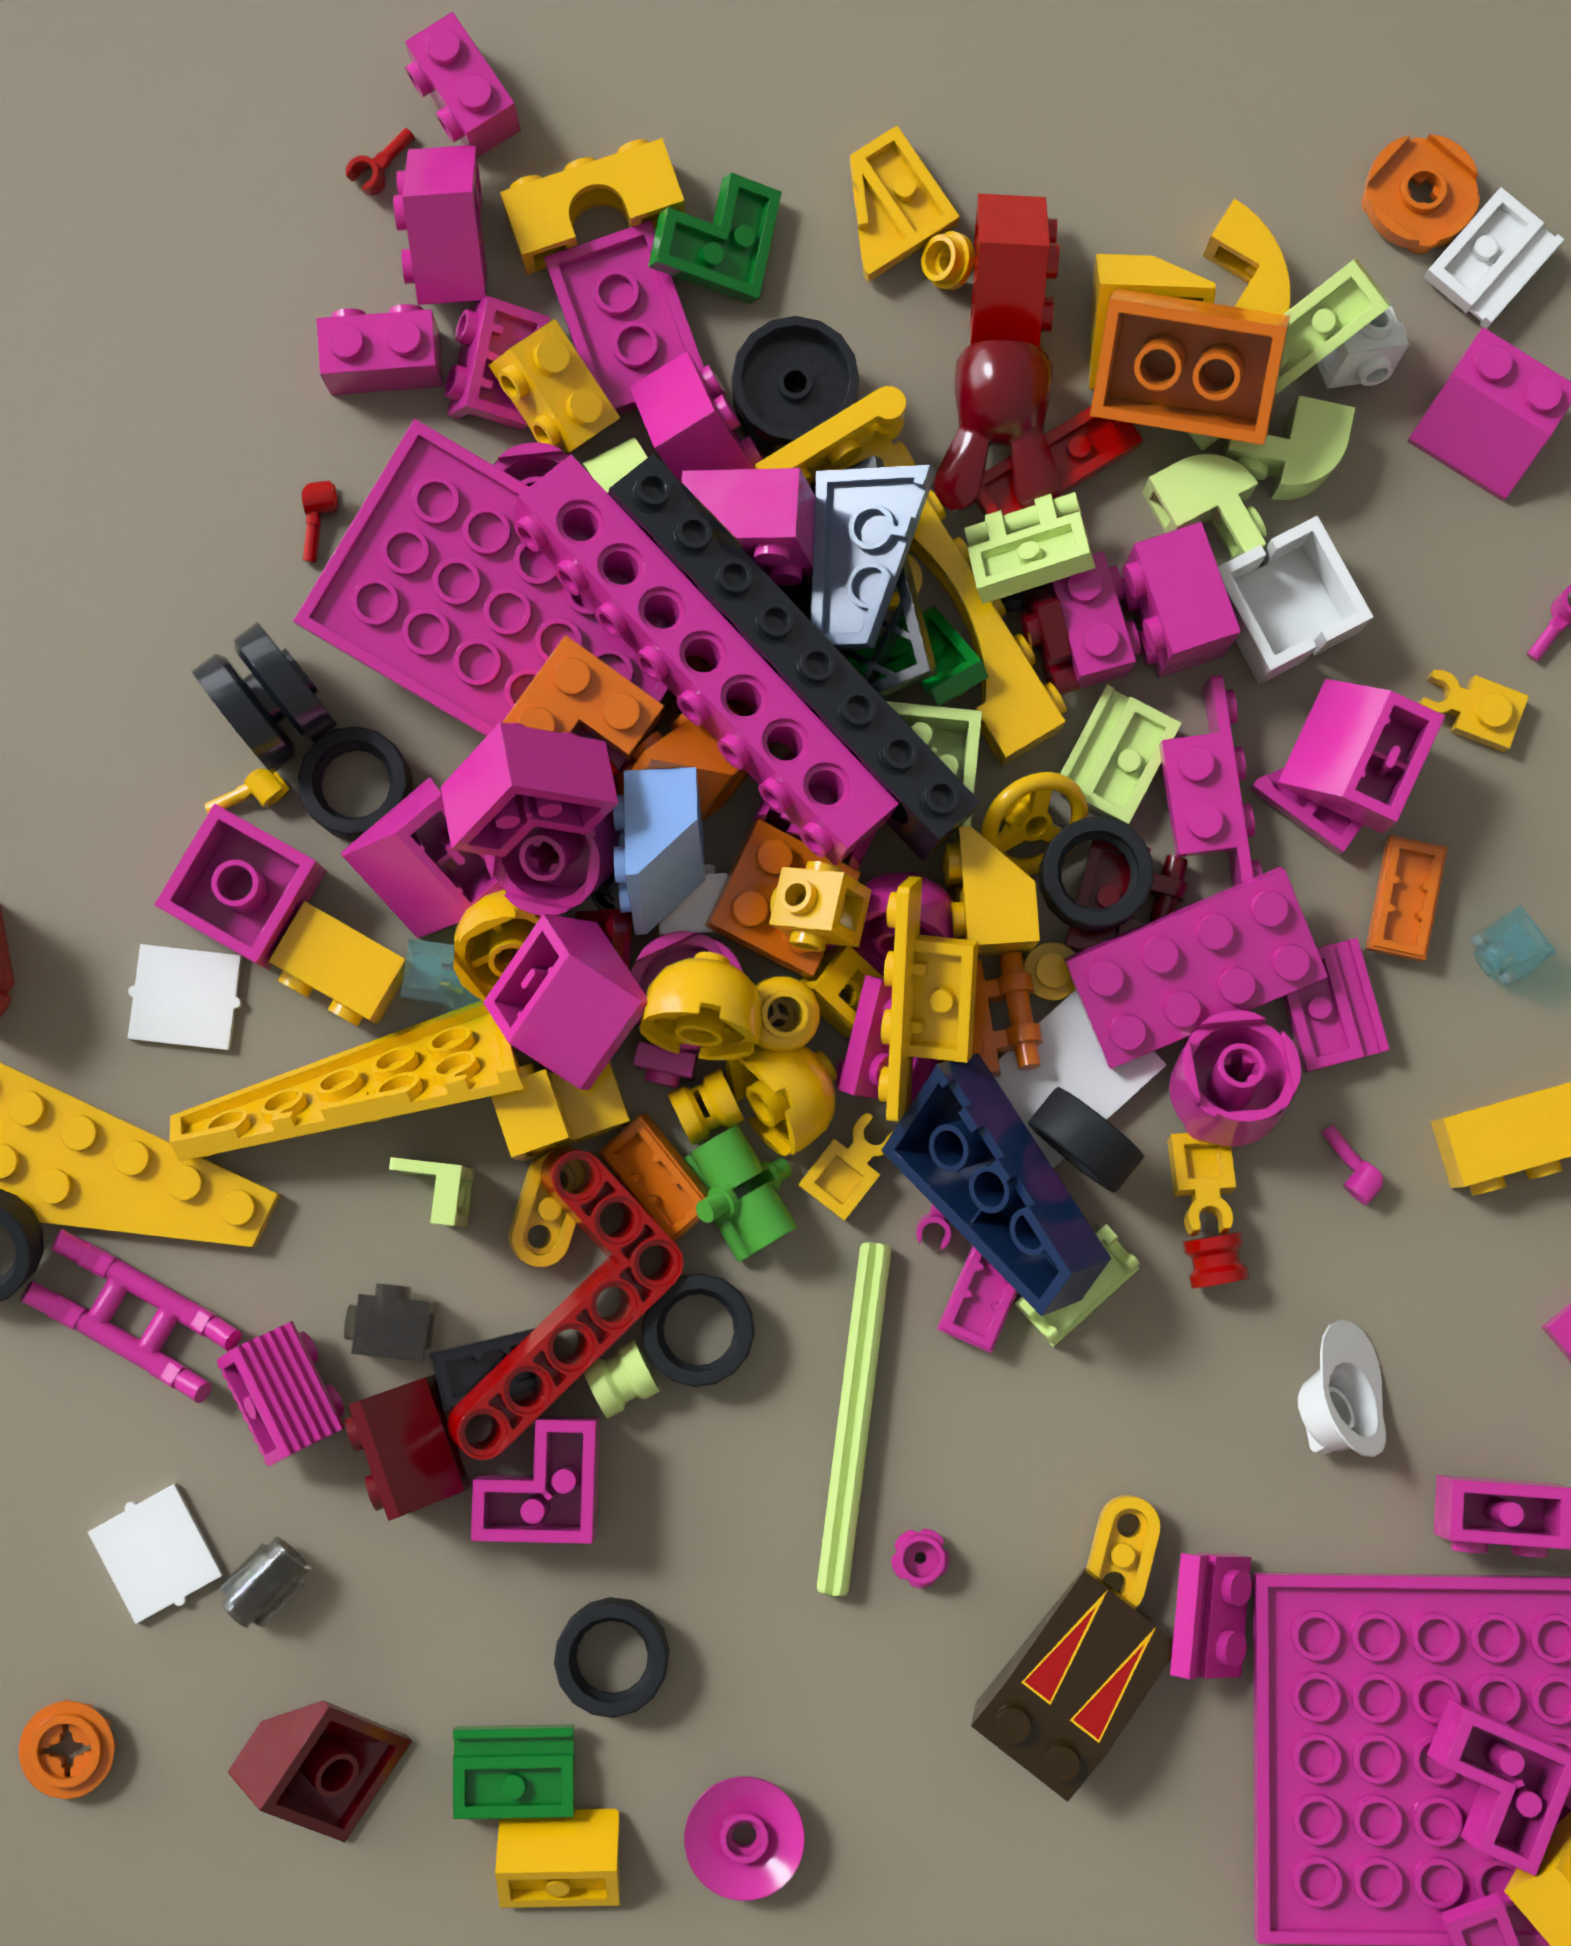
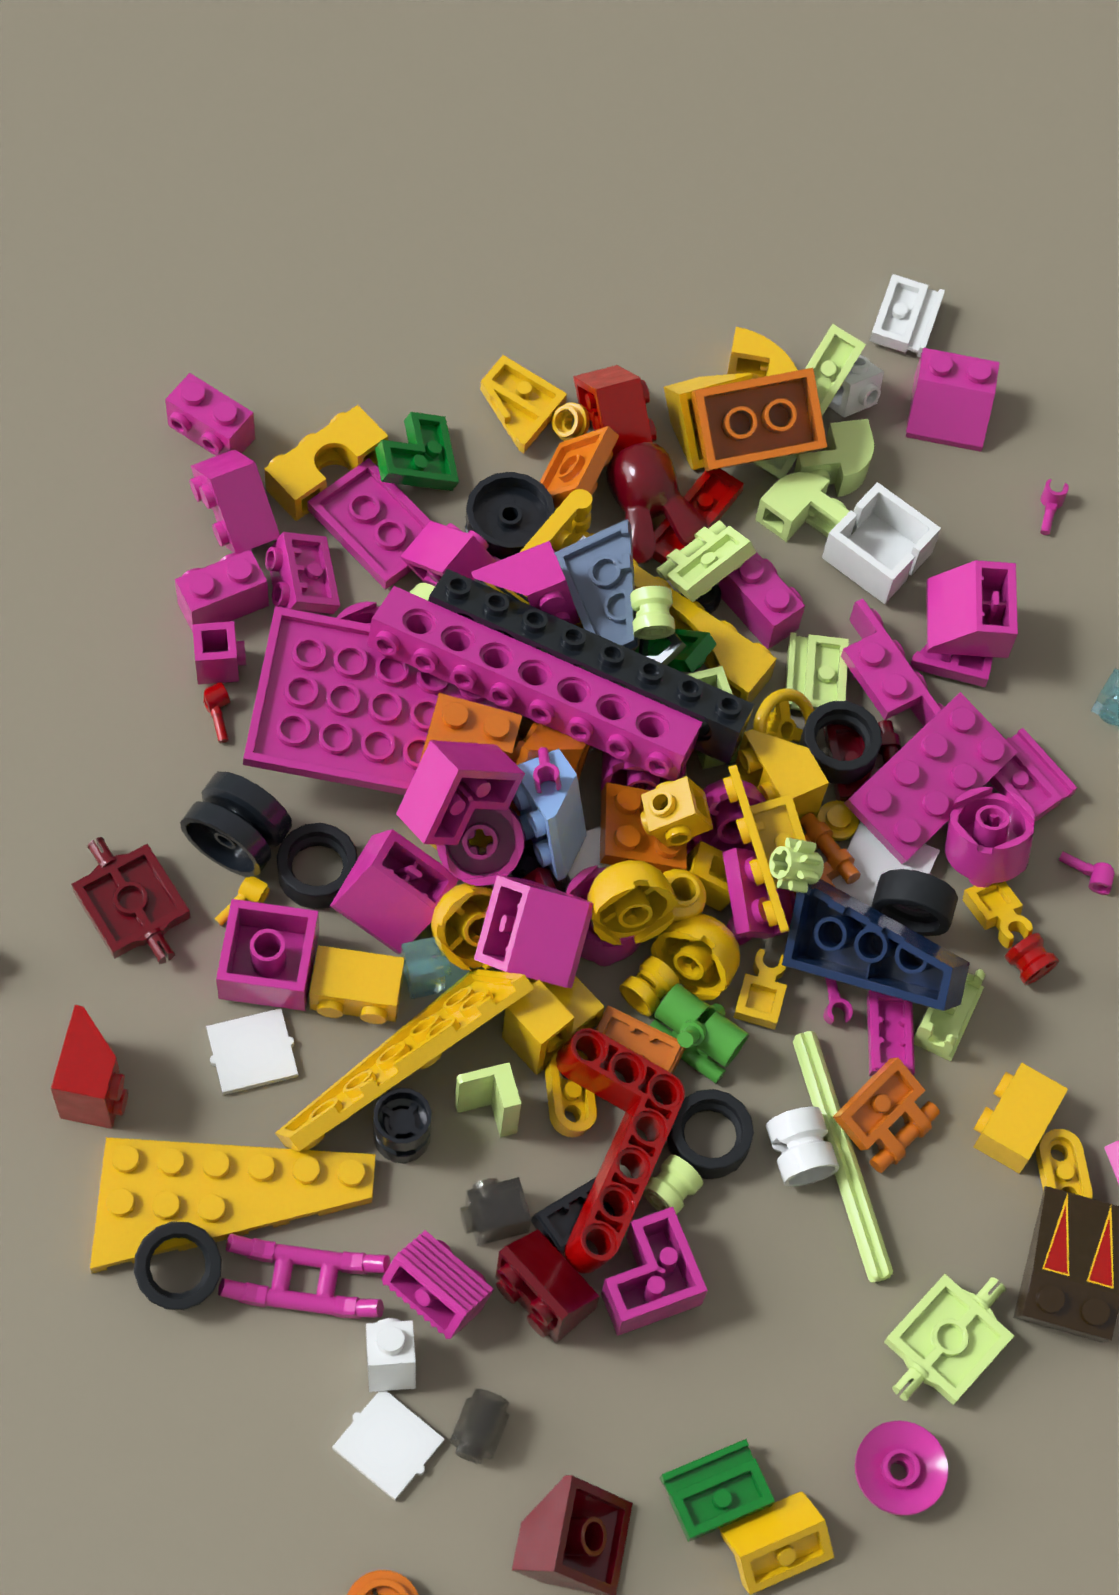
camera: 30 degrees left, 20 degrees down
red hand [345,128,415,195] -> none
yellow brick [488,319,620,454] -> none
black tyre [554,1597,670,1718] -> none
dark pink plate [633,1042,698,1088] -> none
dark pink plate [891,1528,950,1588] -> none
dark red plate [1019,587,1080,695] -> none
dark pink brick [1121,521,1241,678] -> none
orange plate [1361,134,1480,254] -> none
orange plate [1365,835,1448,962] -> none
yellow plate [1418,670,1529,753] -> none
none -> dark red plate [71,837,191,964]
none -> dark pink brick [192,621,246,685]
none -> white brick [366,1318,416,1392]
none -> black wheel [373,1088,432,1163]
none -> dark pink hand [533,747,562,793]
none -> orange plate [540,426,619,508]
none -> yellowish green wheel [630,586,675,640]
none -> white wheel [766,1106,840,1187]
none -> yellowish green gear [769,838,824,893]
none -> orange plate [833,1057,940,1173]
none -> yellowish green plate [884,1274,1014,1405]
none -> yellow brick [973,1062,1068,1174]

